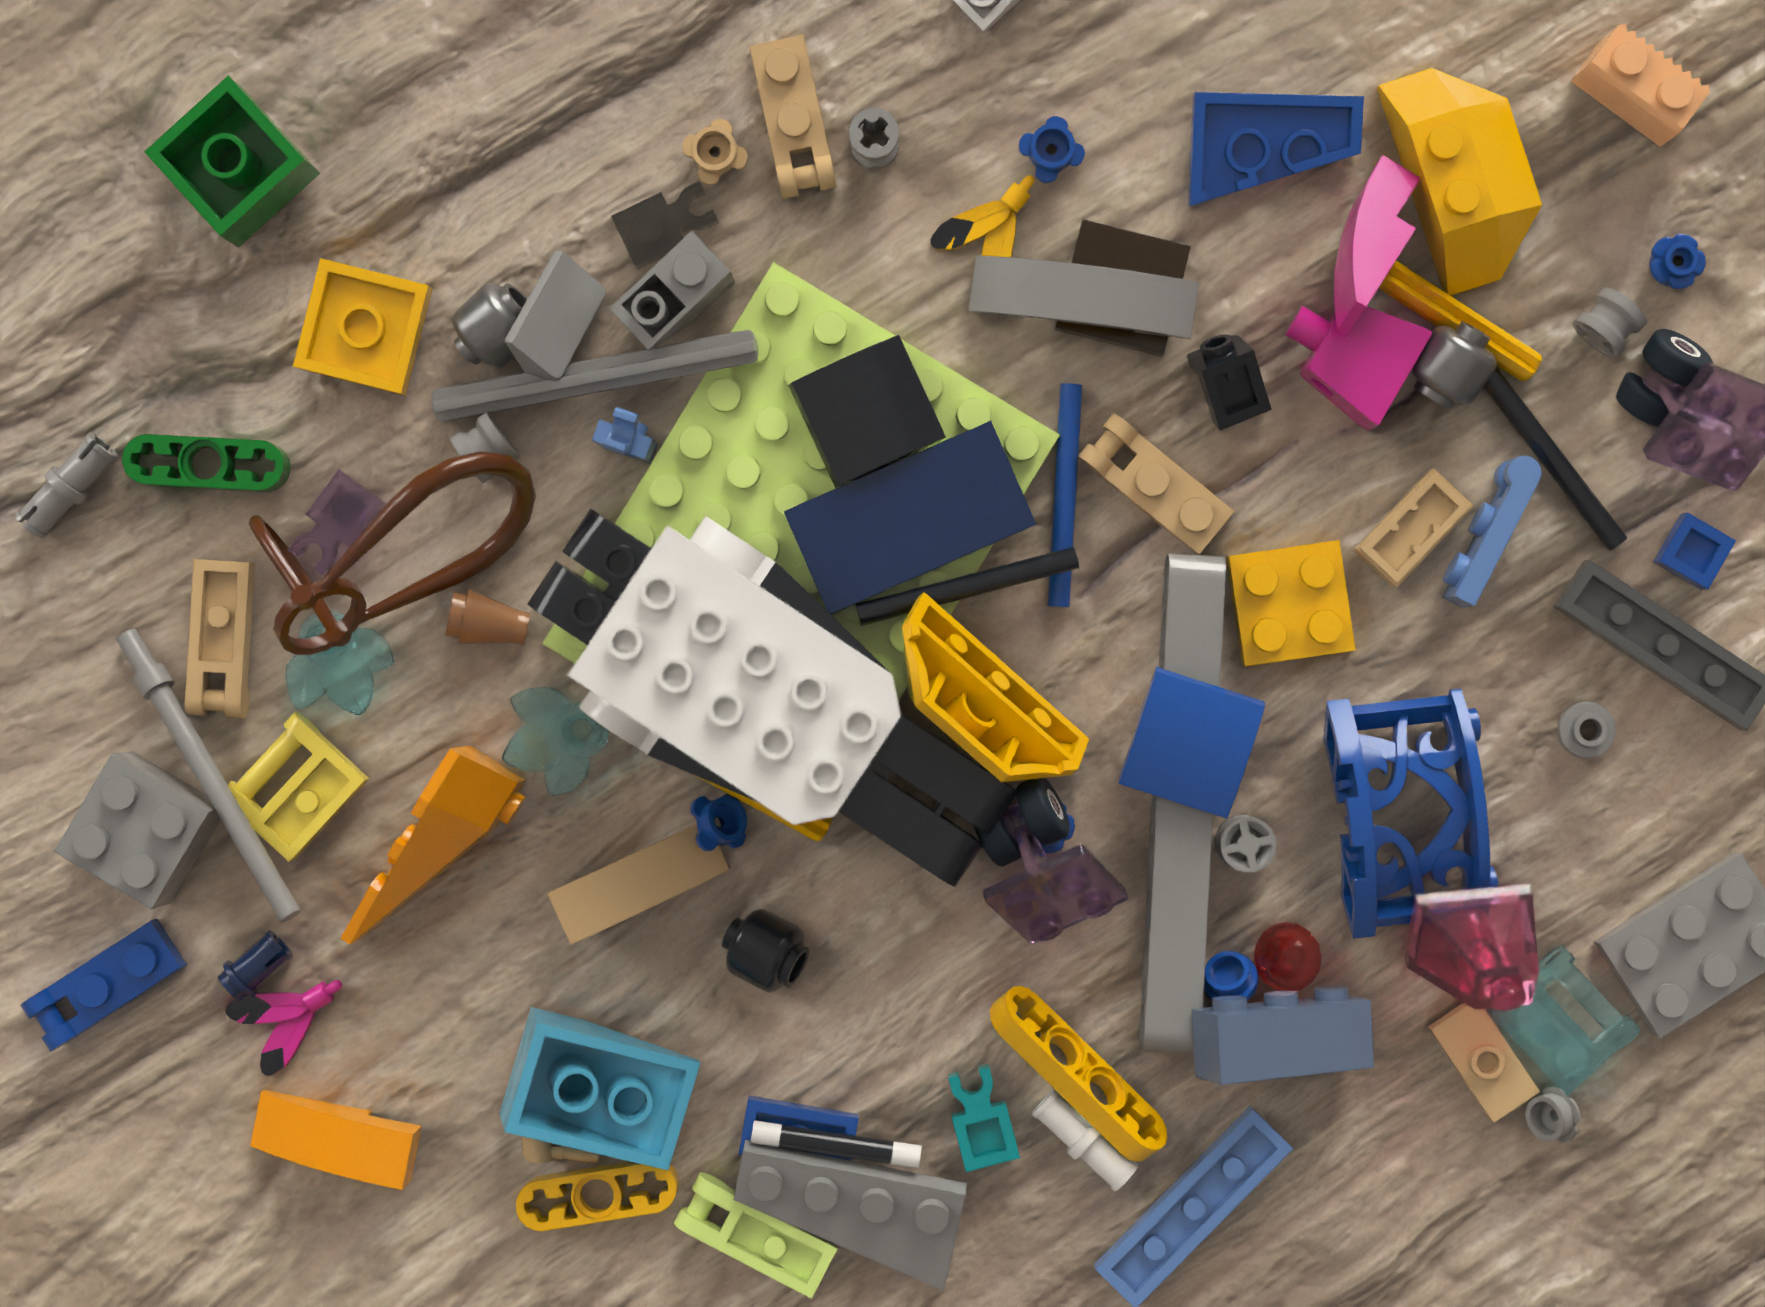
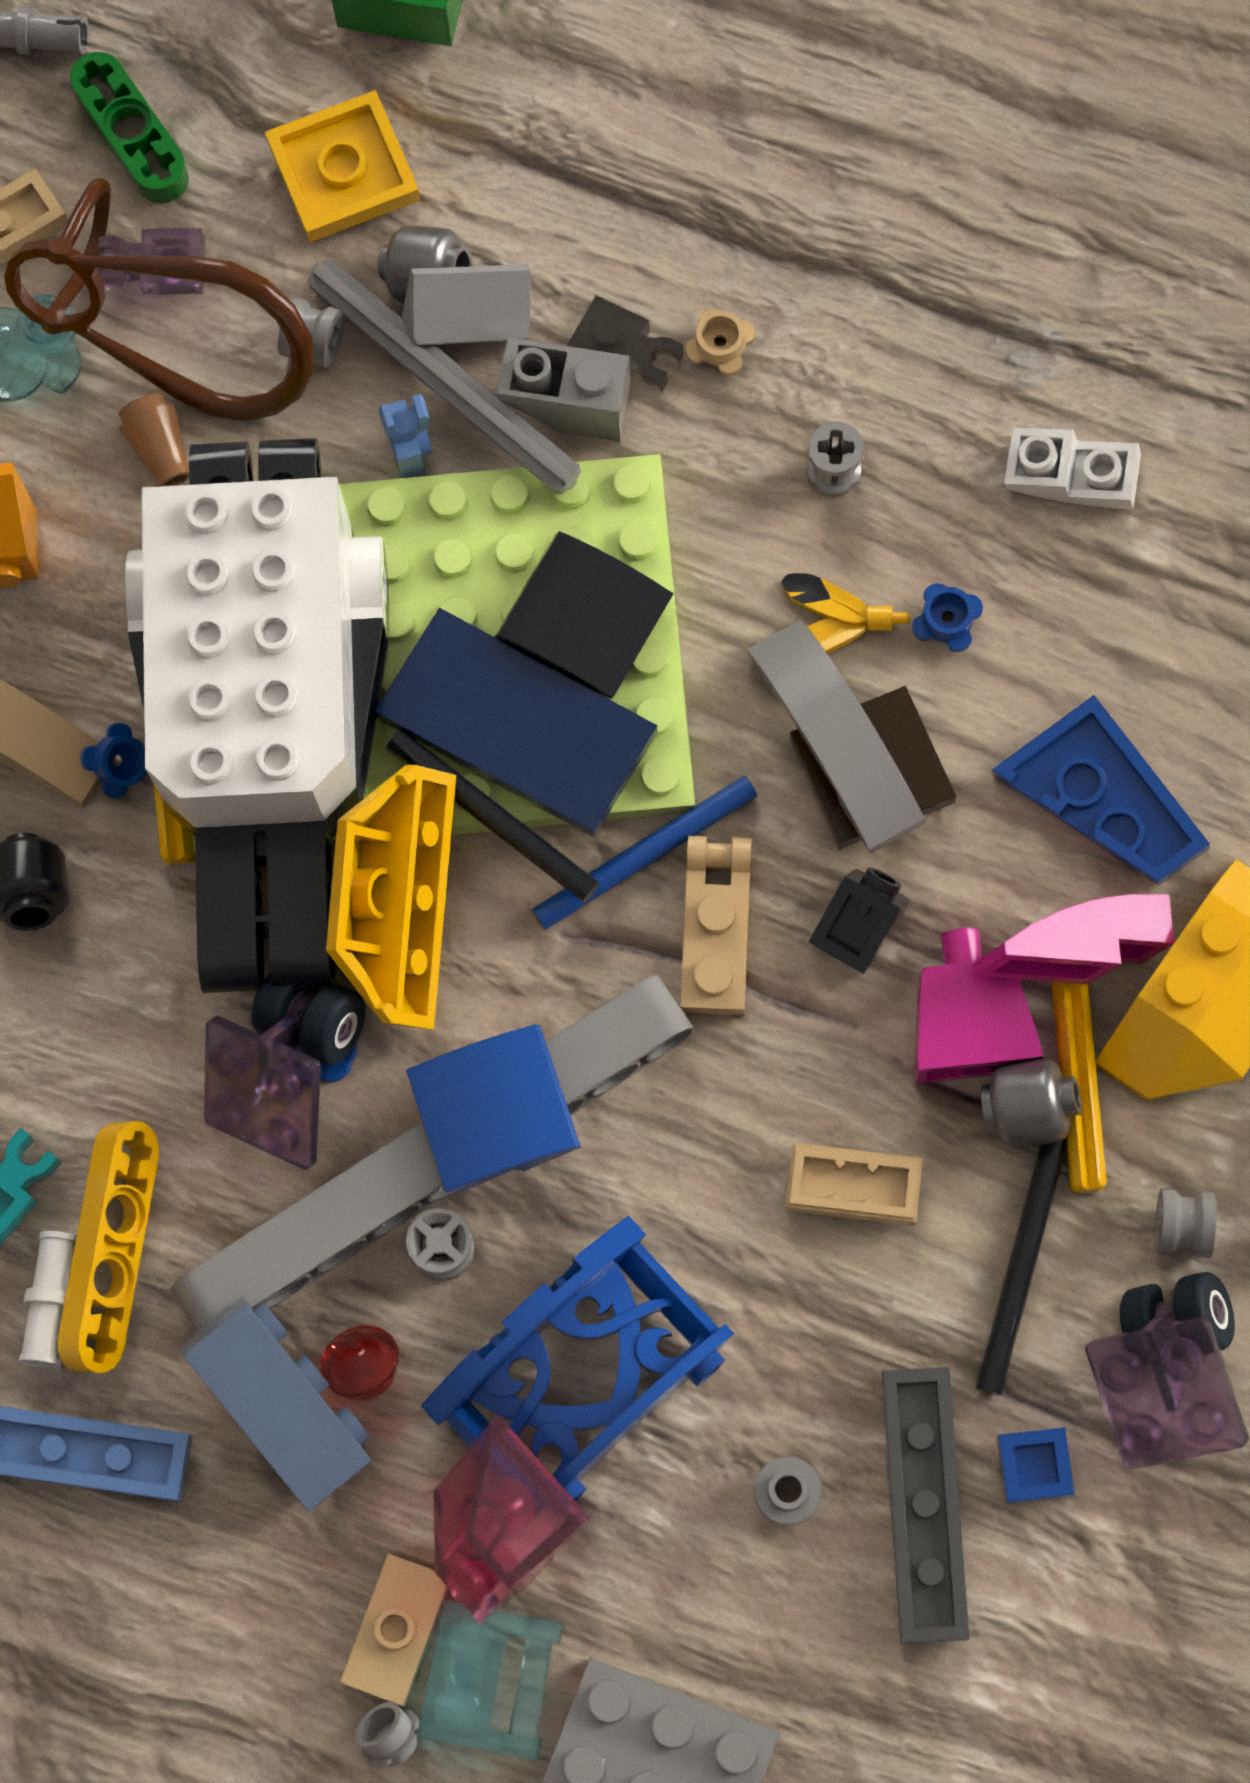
camera: 60 degrees right, 15 degrees down
clear light blue plate [502,687,609,796] -> none
tan plate [749,34,837,199] -> none
blue plate [1204,951,1259,1000] -> none
yellow plate [1226,540,1356,667] -> none
medium blue plate [1442,456,1542,608] -> none

